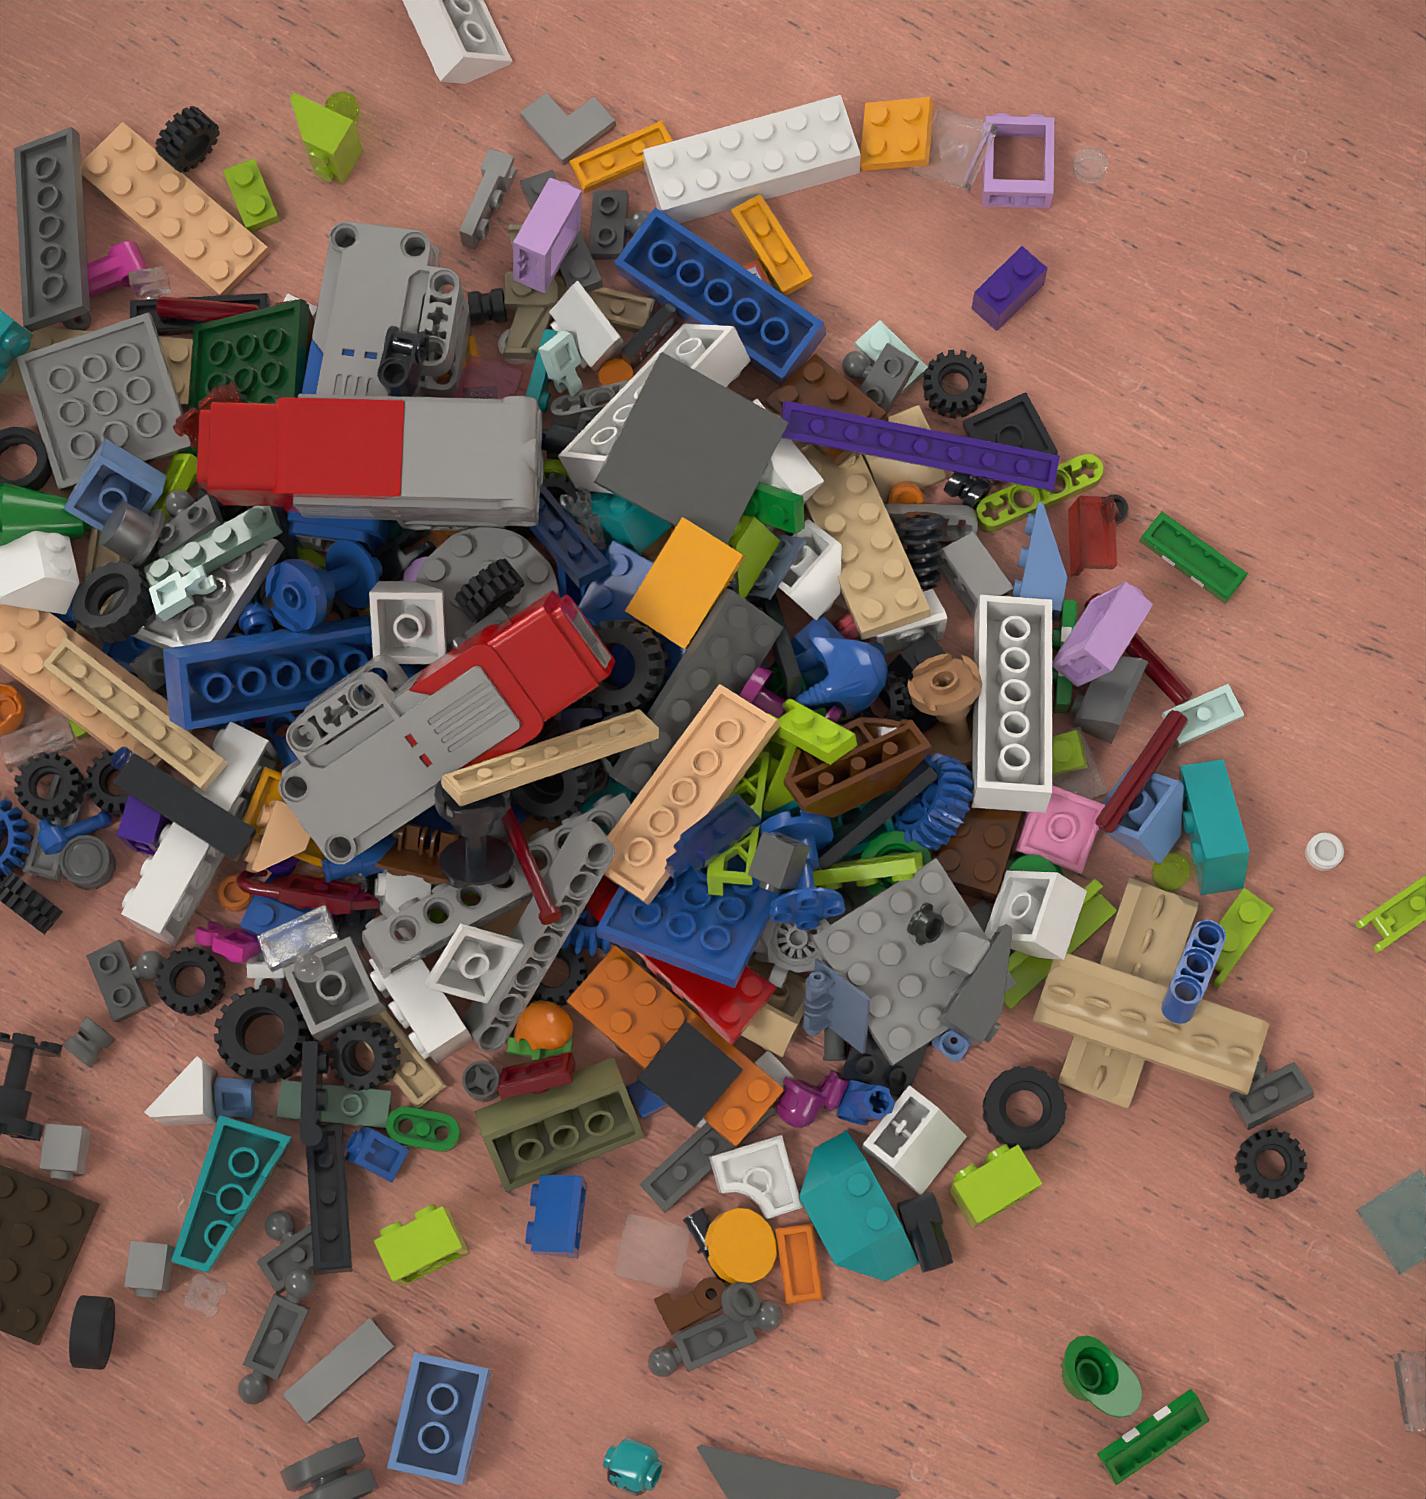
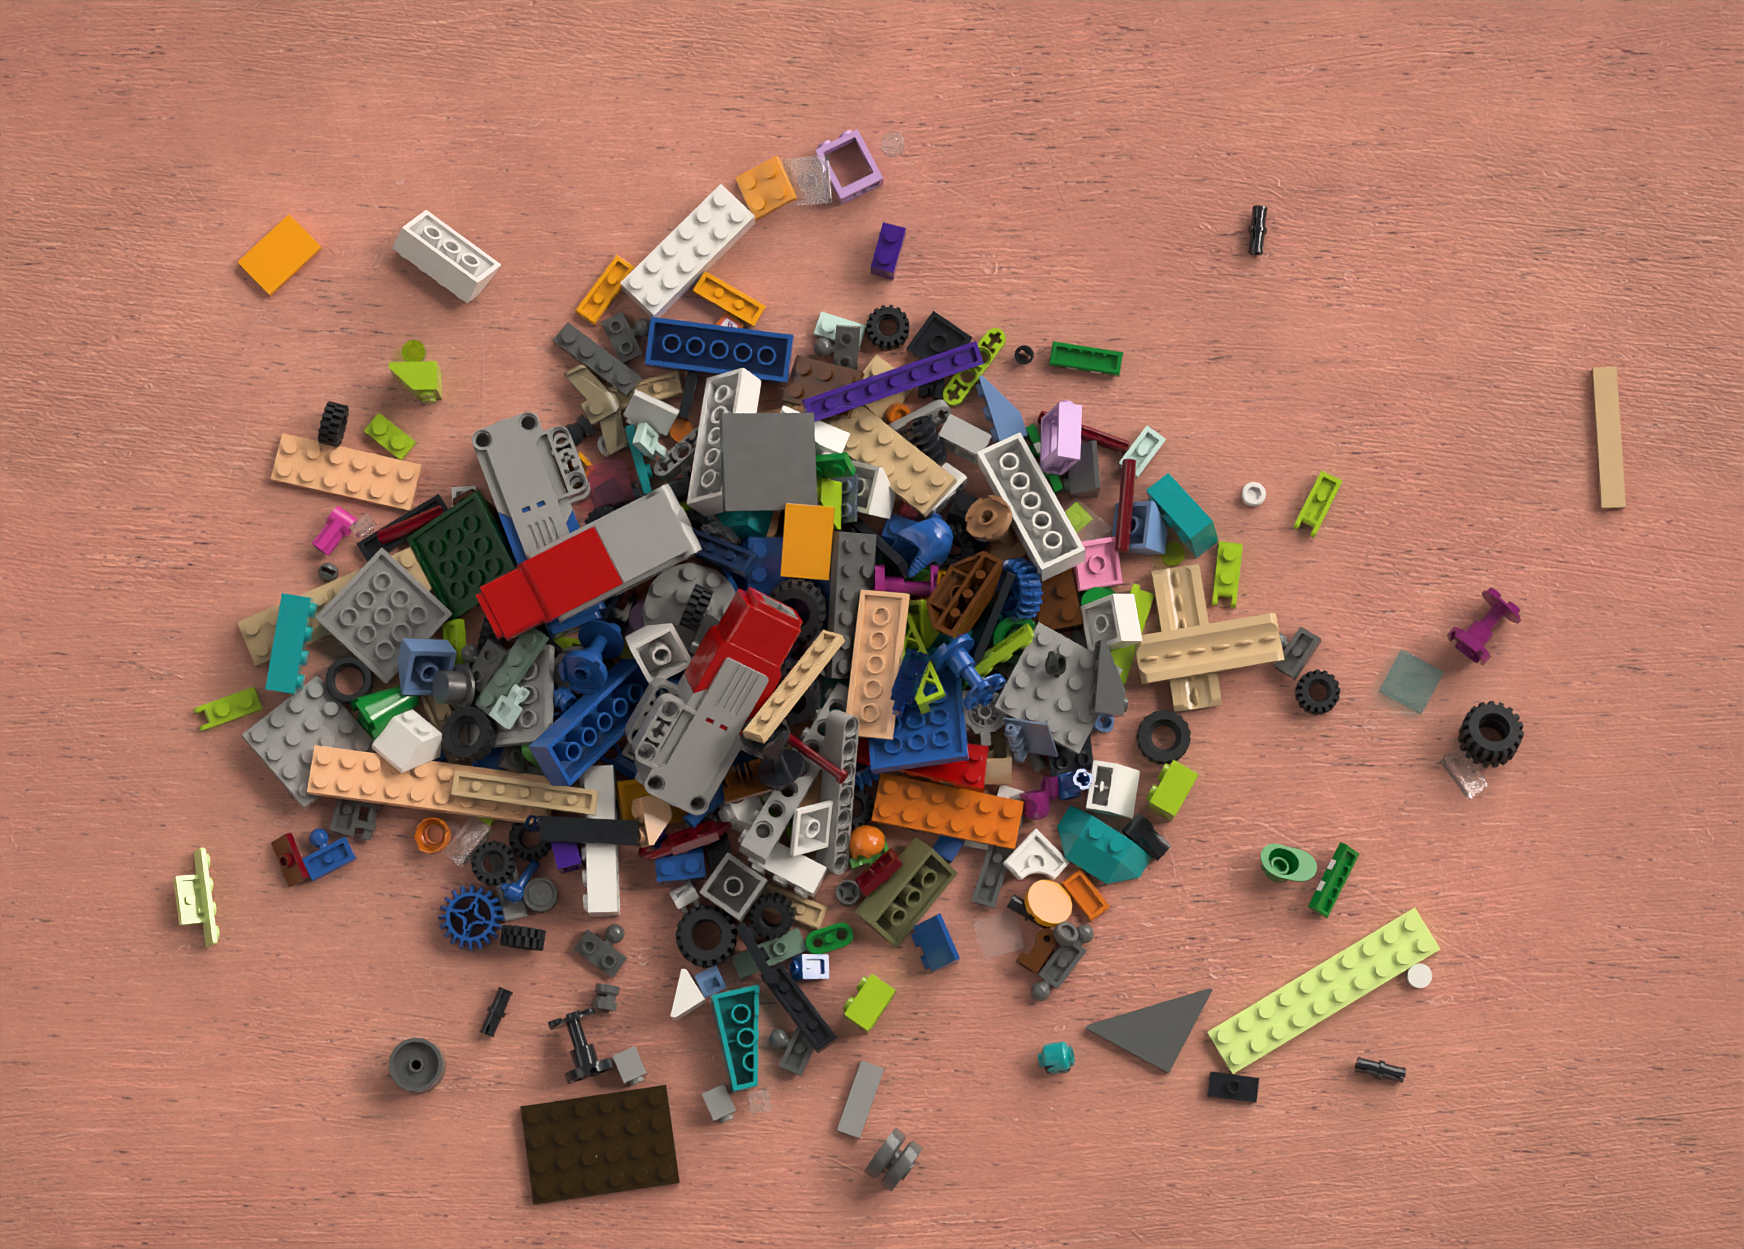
camera: 35 degrees left, 5 degrees up
dark grey plate [14,127,90,332] -> none
black tyre [69,1295,115,1370] -> none
black tyre [155,947,226,1016] -> none
clear red hinge [173,381,242,450] -> none
dark pink plate [195,921,265,963] -> none
orange tile [217,874,254,912] -> none
dark grey plate [238,1268,315,1405] -> none
clear plate [257,905,340,983] -> none
black piece [377,326,429,397] -> none
medium blue brick [387,1352,493,1485] -> none
light grey plate [459,149,517,250] -> none
lavender window [513,178,582,294] -> none
light grey tile [520,93,616,165] -> none
black tile [637,1021,743,1128] -> none
dark grey brick [748,832,811,893] -> none
lime hinge [768,699,857,765] -> none
light grey slope [942,932,991,977] -> none
clear red panel [1068,496,1117,576] -> none
blue beam [1161,920,1226,1024] -> none

